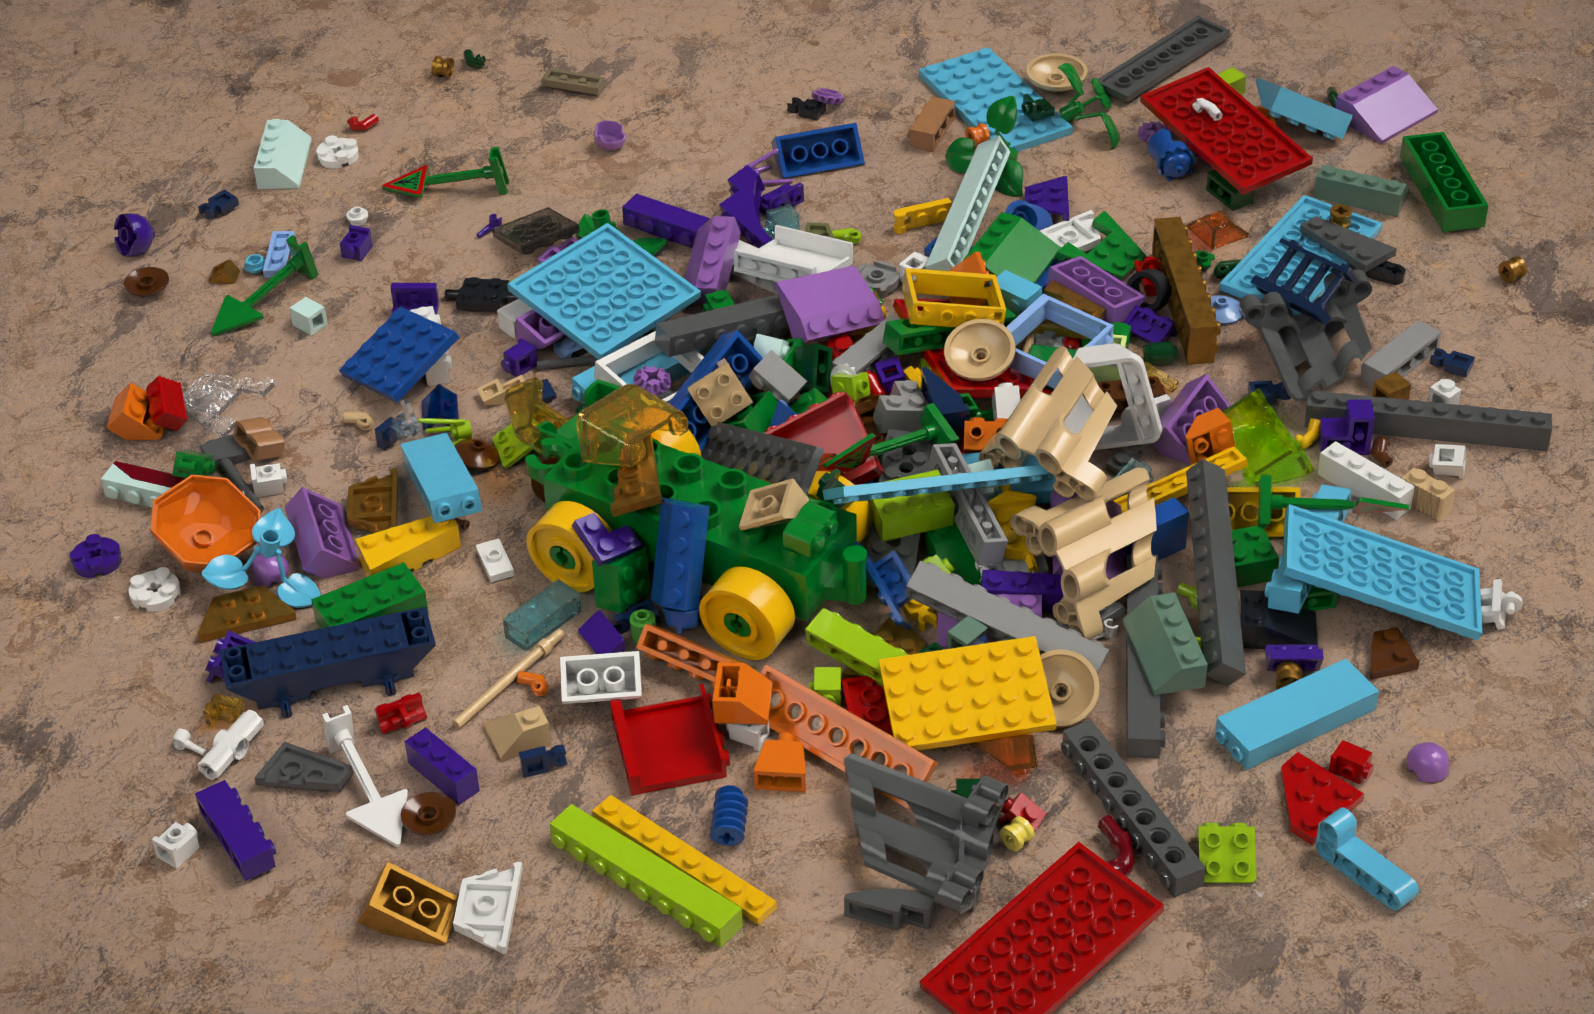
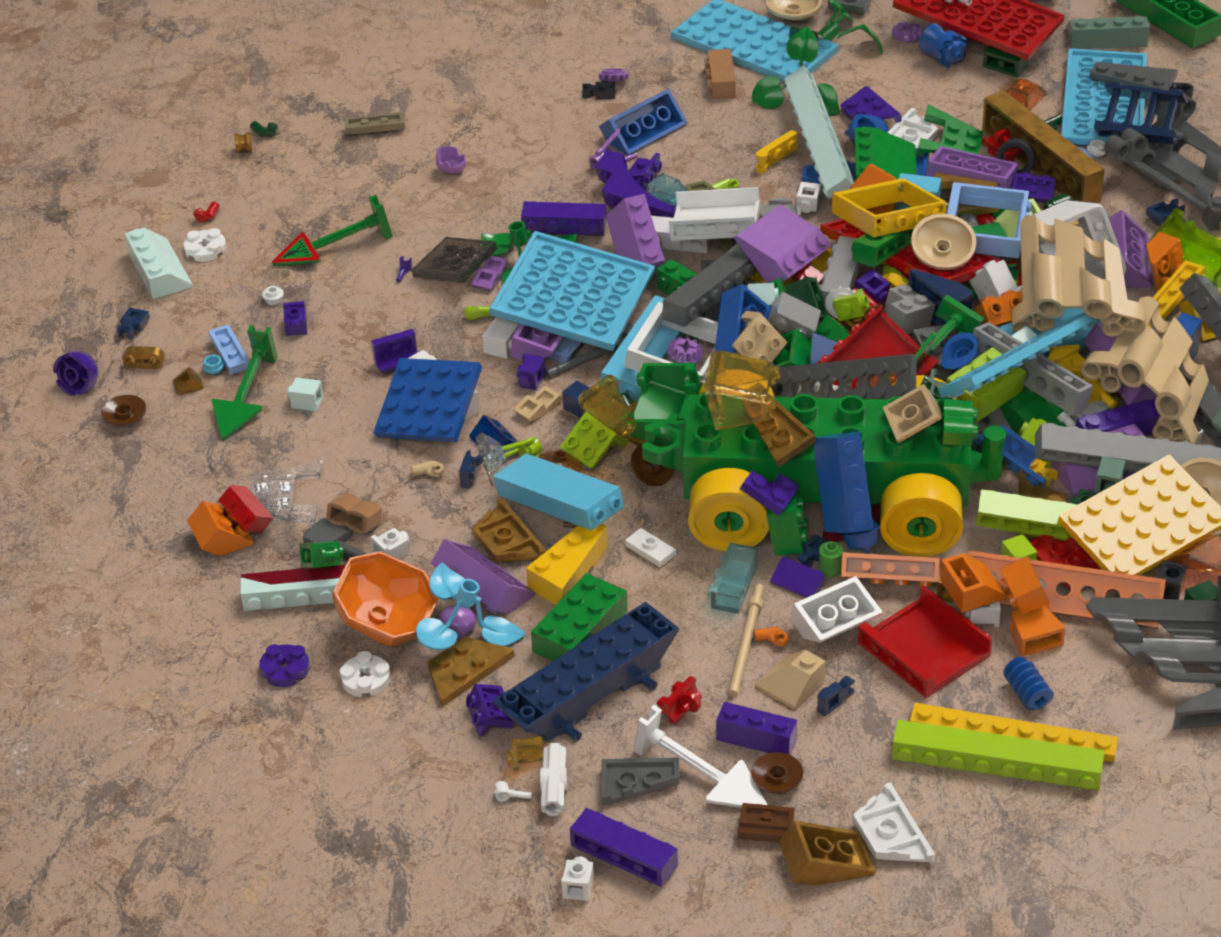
camera: 25 degrees left, 0 degrees up
black plate [445,277,519,311] -> none
orange wheel [965,123,990,147] -> none
pearl gold wheel [1329,204,1352,229] -> none
none -> pearl gold beam [122,346,165,369]
none -> reddish brown plate [738,803,795,843]
none -> blue piece [941,332,979,370]
none -> orange brick [1000,556,1050,615]
none -> black brick [1157,560,1187,600]

